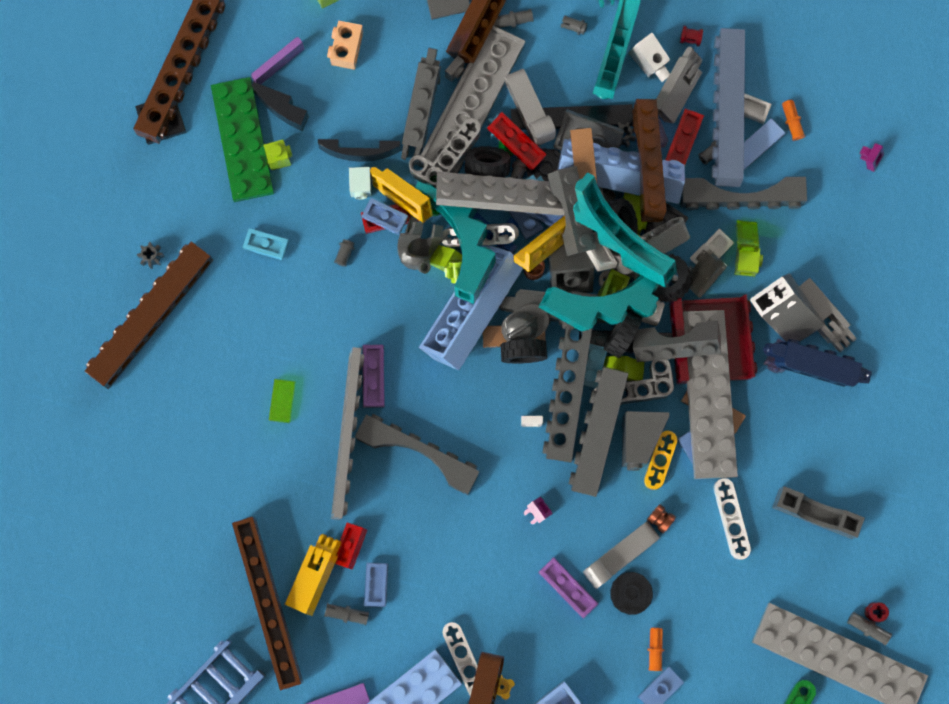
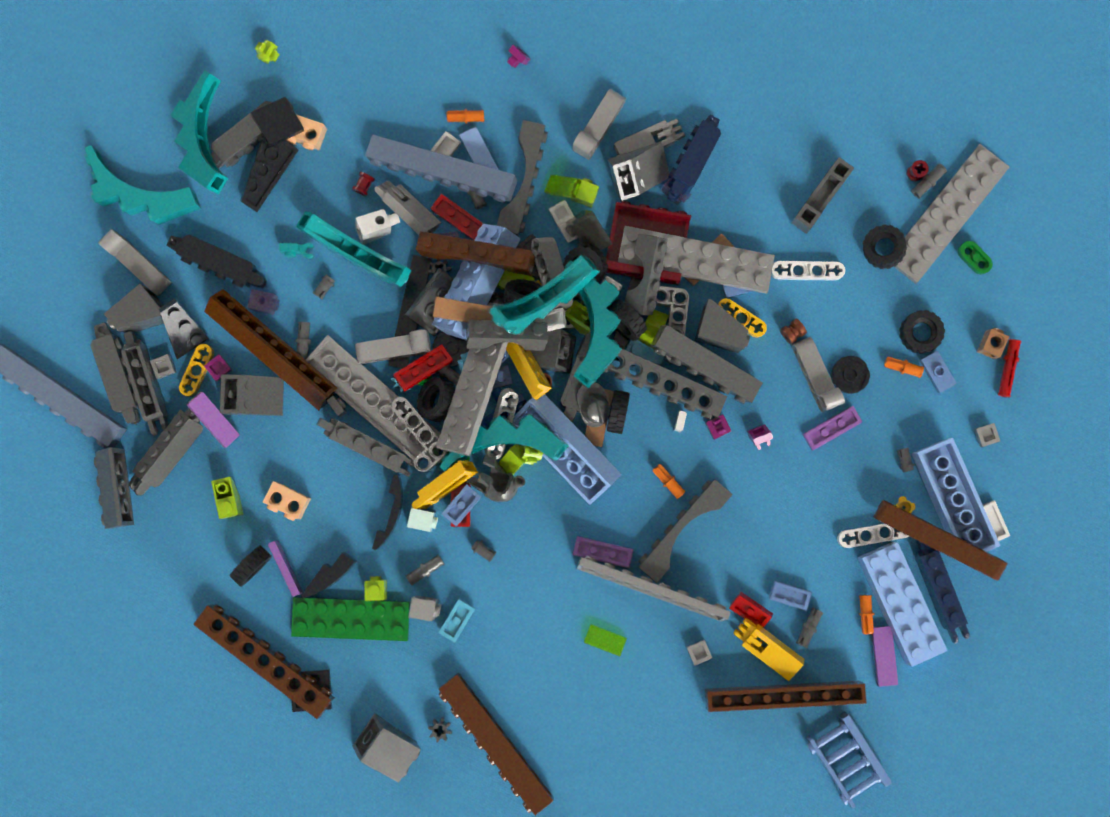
camera: 75 degrees left, 5 degrees up
none -> black tyre [229,545,272,587]
none -> slope [353,713,421,783]
none -> dark grey pin [405,554,445,586]
none -> light grey brick [409,595,441,621]
none -> light grey beam [573,89,627,160]
none -> orange axle [652,464,686,499]
none -> light grey plate [686,639,712,666]
none -> magenta tile [705,414,731,440]
none -> orange axle [859,595,875,634]
none -> black tyre [863,225,907,269]
none -> dark grey pin [896,447,915,473]
none -> black tyre [899,310,945,354]

